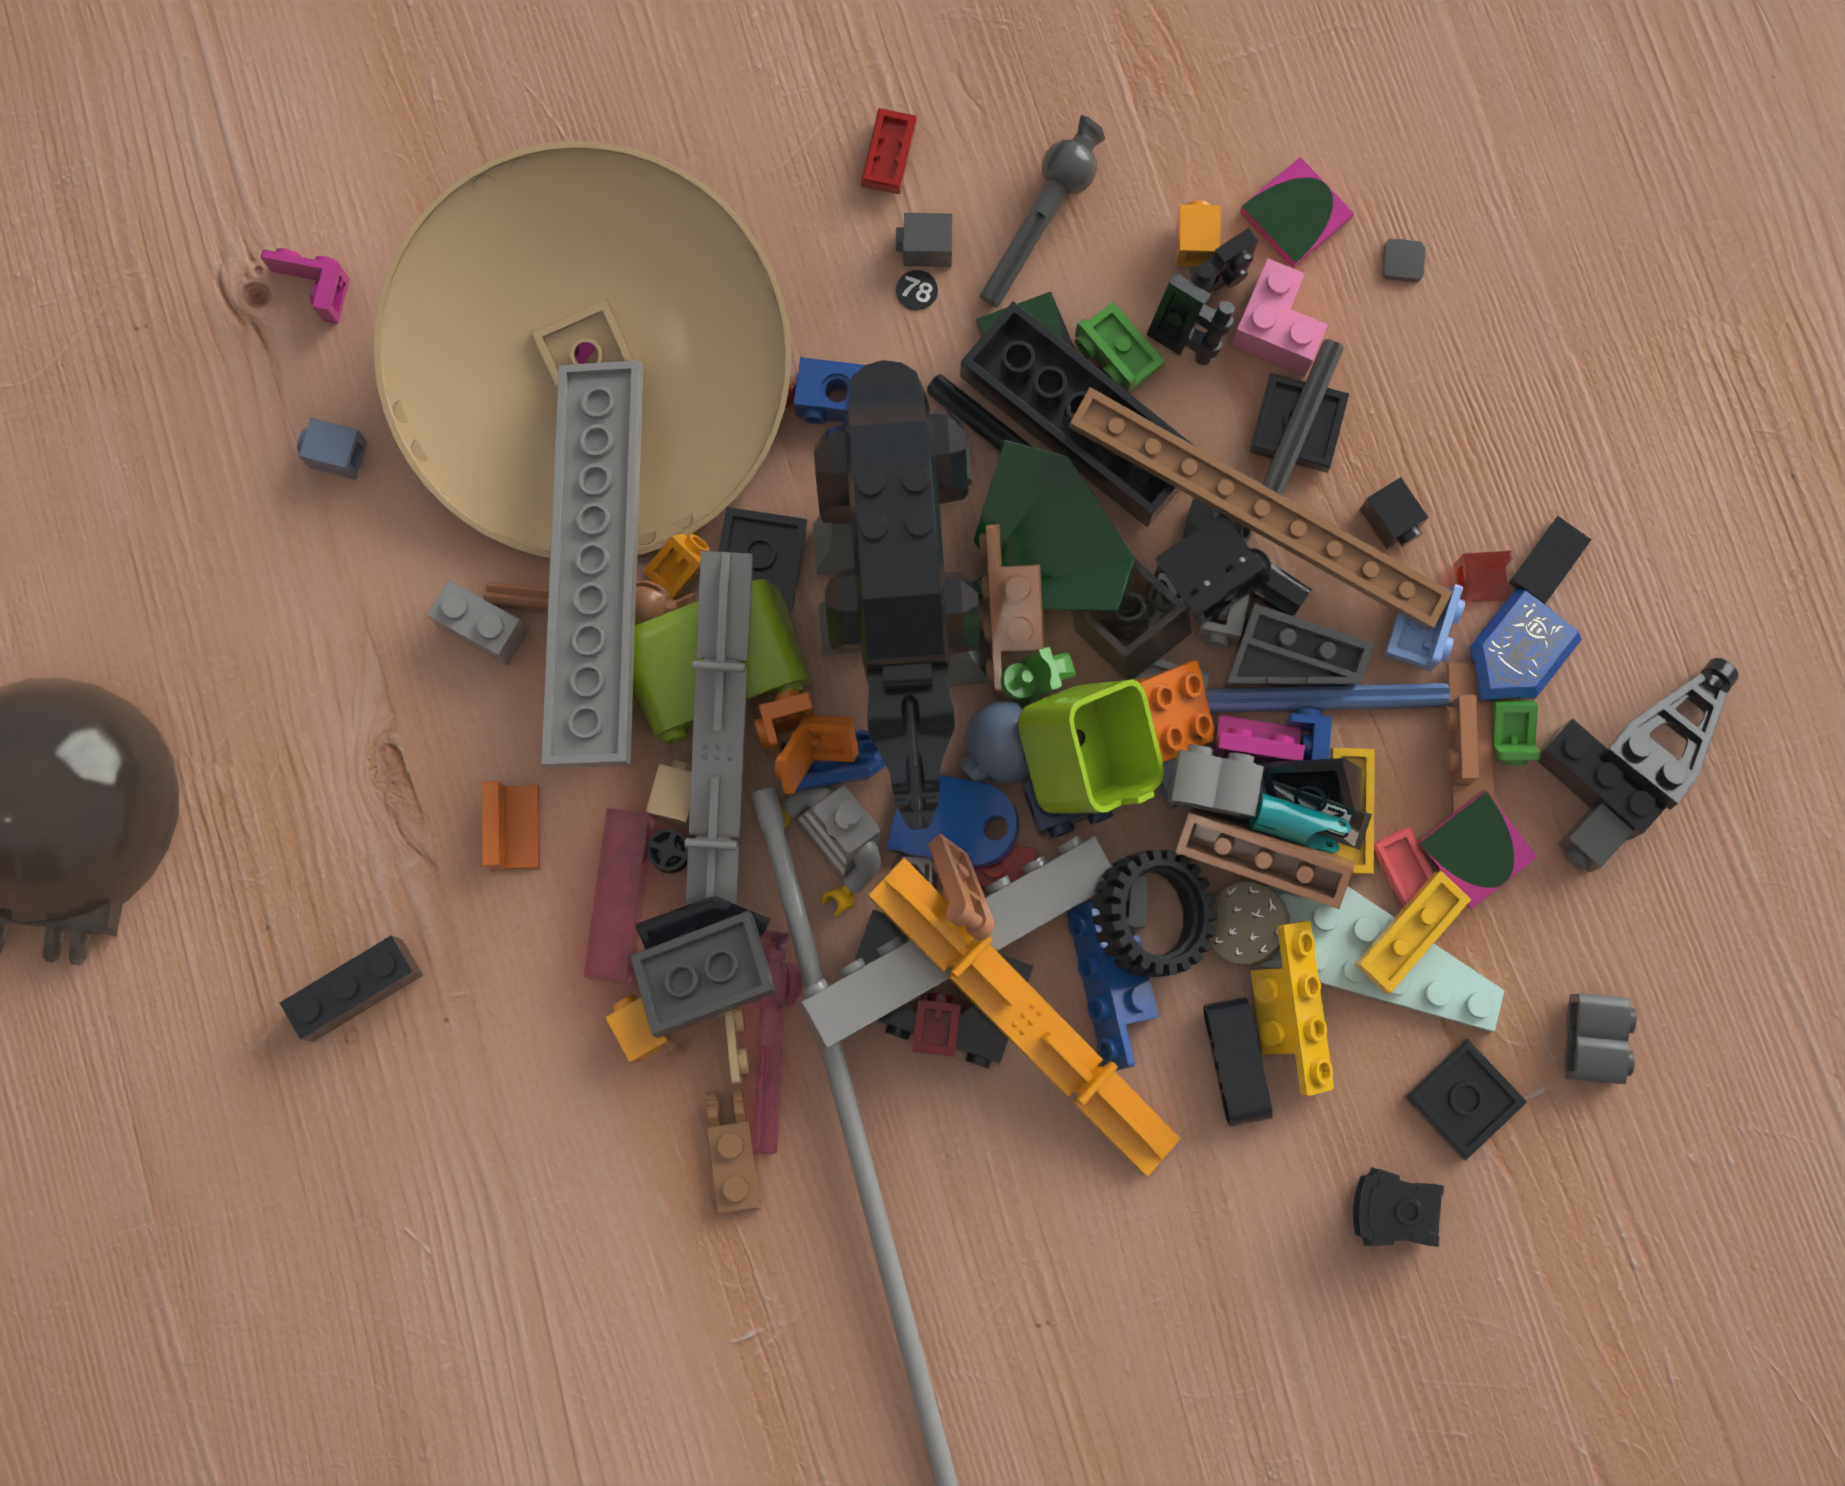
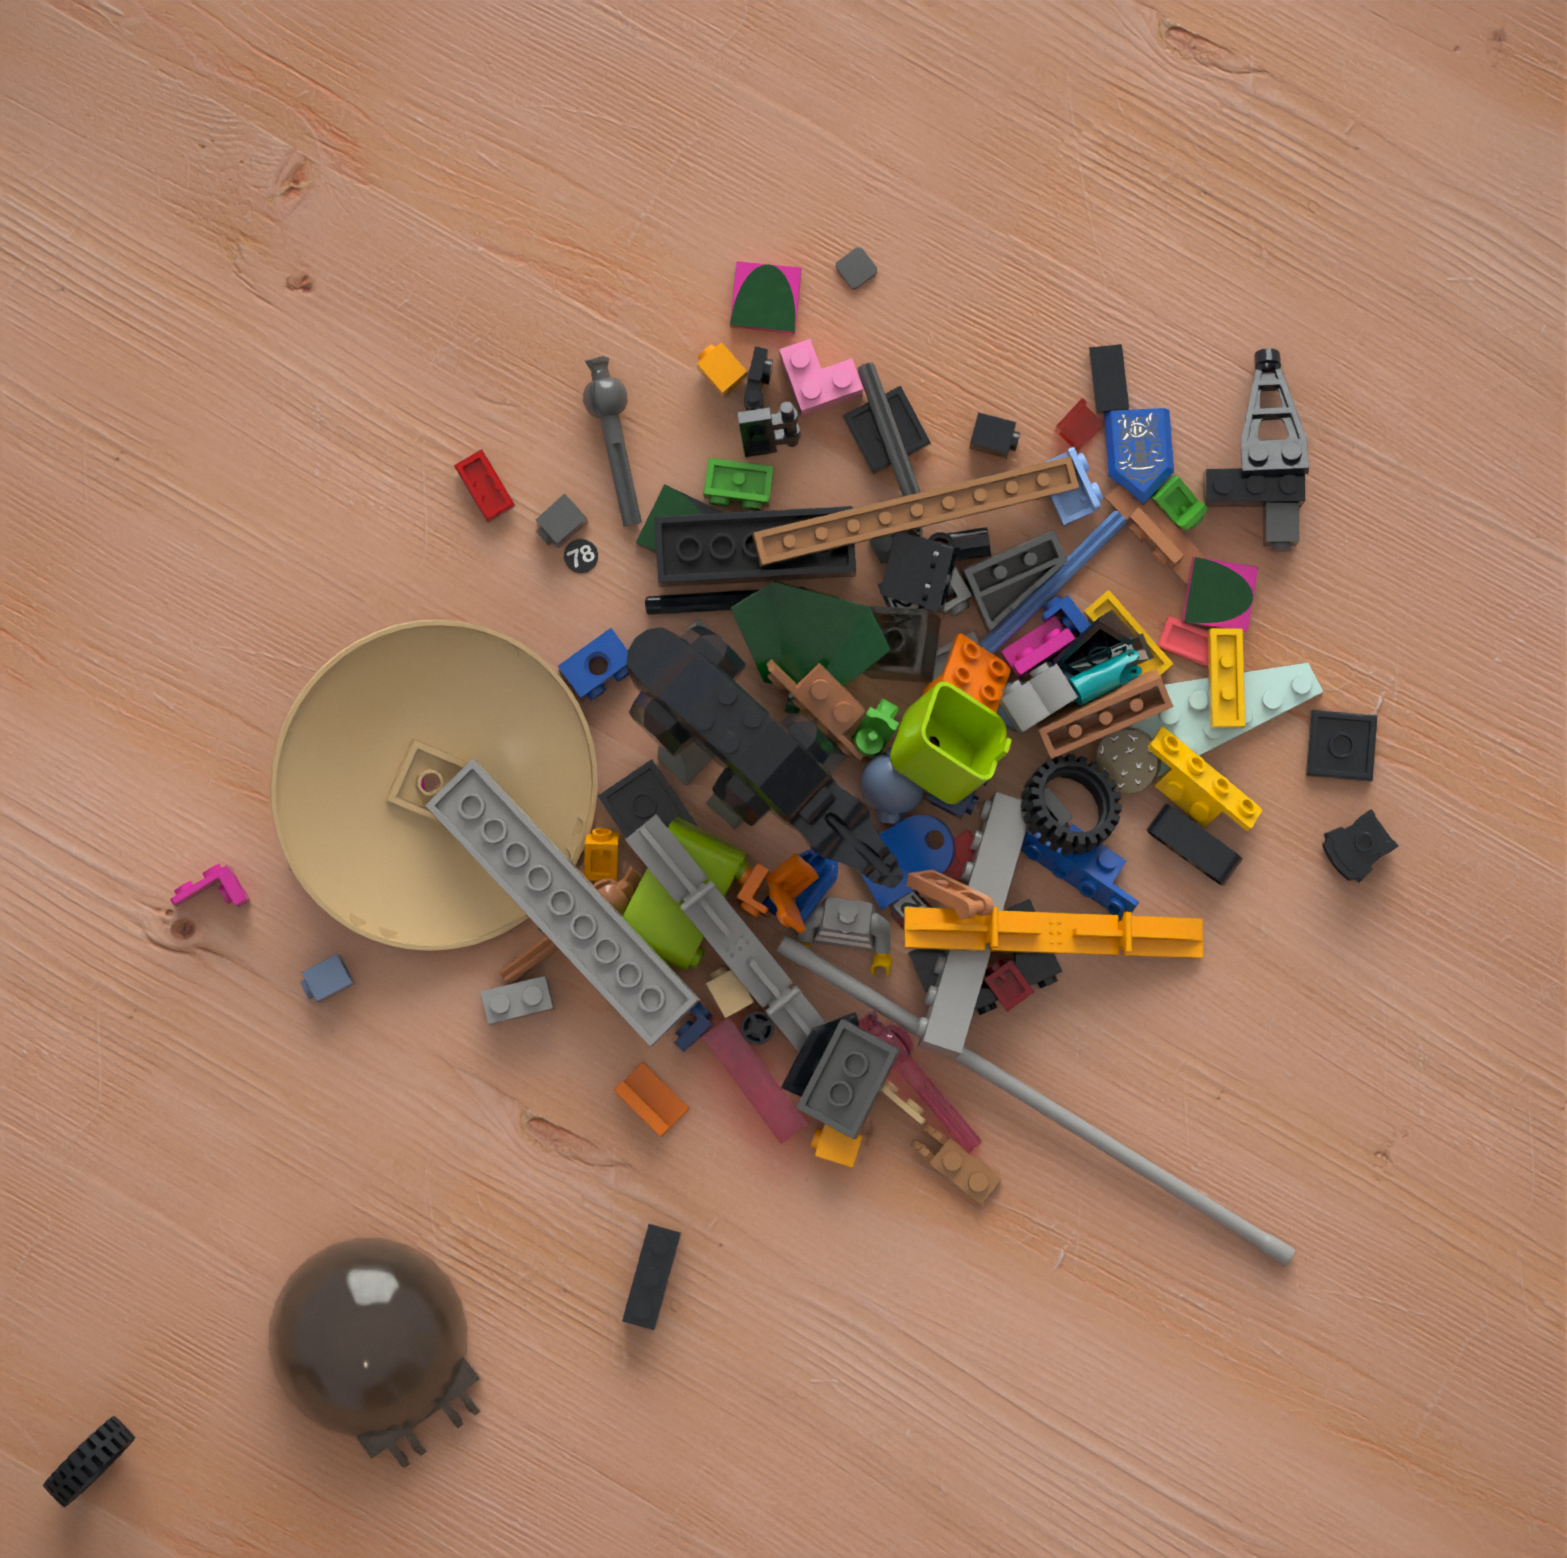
camera: 40 degrees left, 5 degrees up
dark grey brick [1565,993,1637,1084] -> none
none -> dark blue bracket [674,1002,713,1052]

